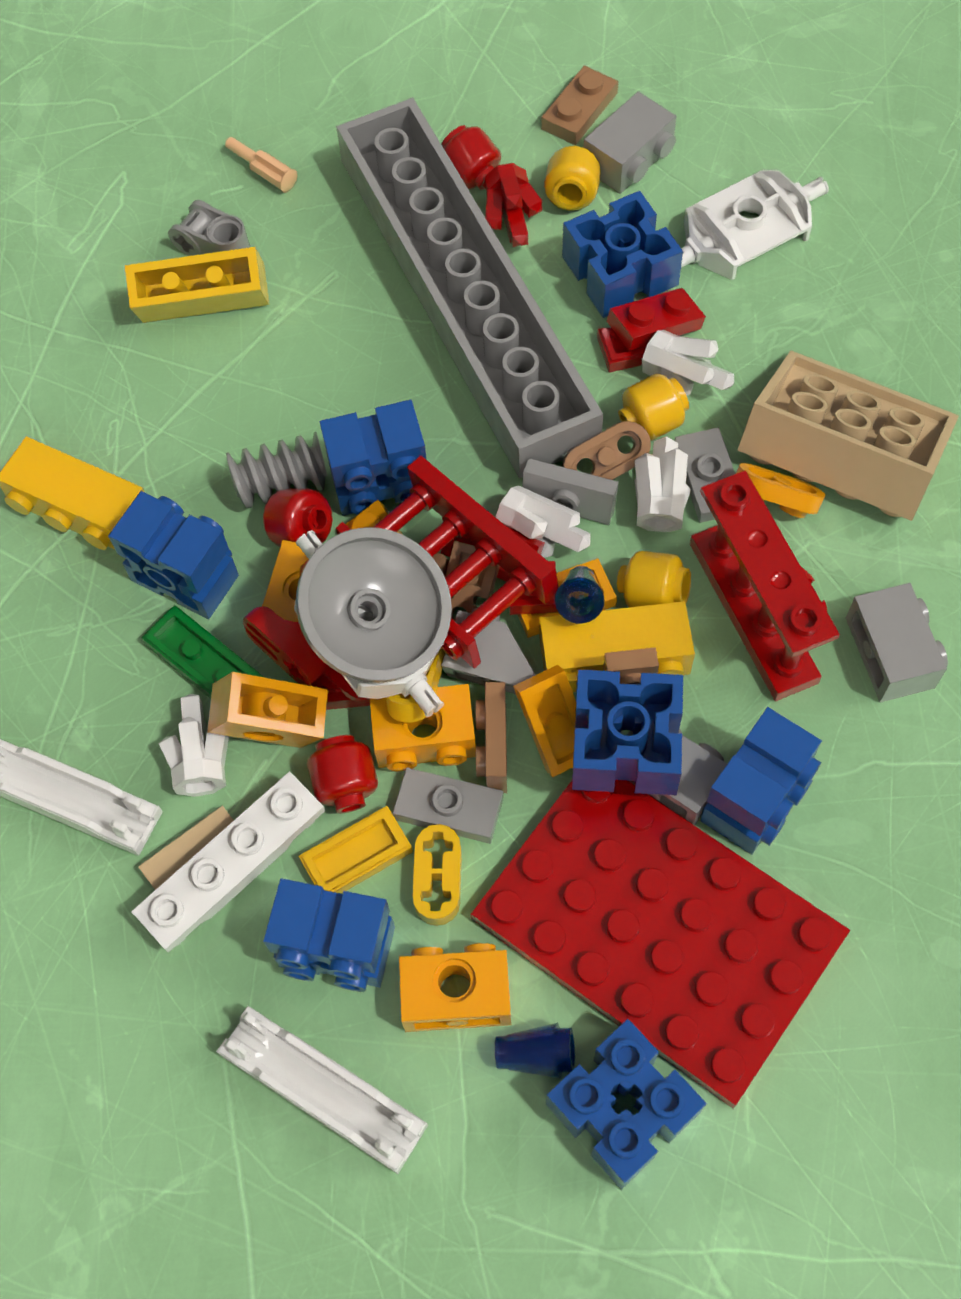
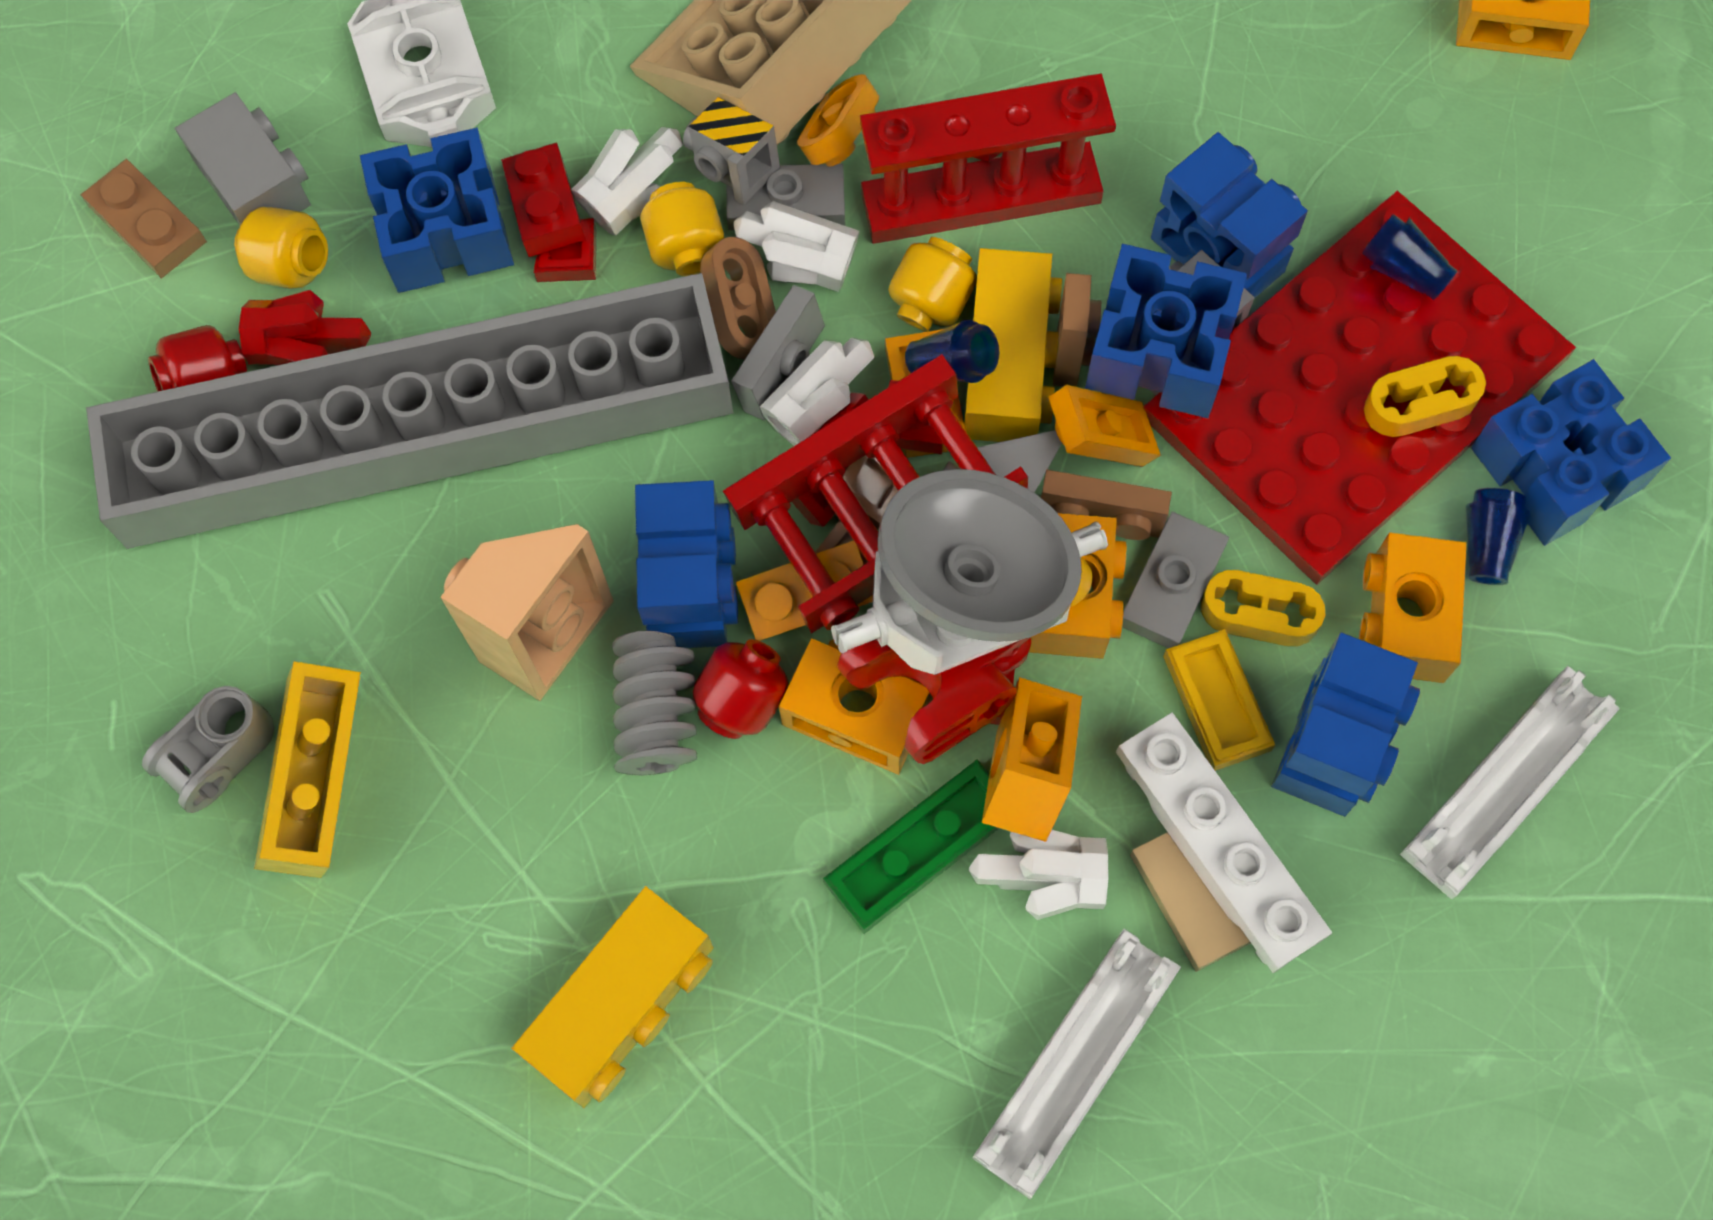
camera: 80 degrees left, 5 degrees up
blue brick [108,491,239,620] -> none
light nougat axle [225,137,298,192] -> none
red head [307,735,378,814] -> none
light grey brick [846,583,948,702] -> none
none -> light nougat slope [440,524,614,701]
none -> light grey brick [683,97,780,205]
none -> clear blue cone [1362,214,1458,300]
none -> yellow beam [1364,356,1486,437]

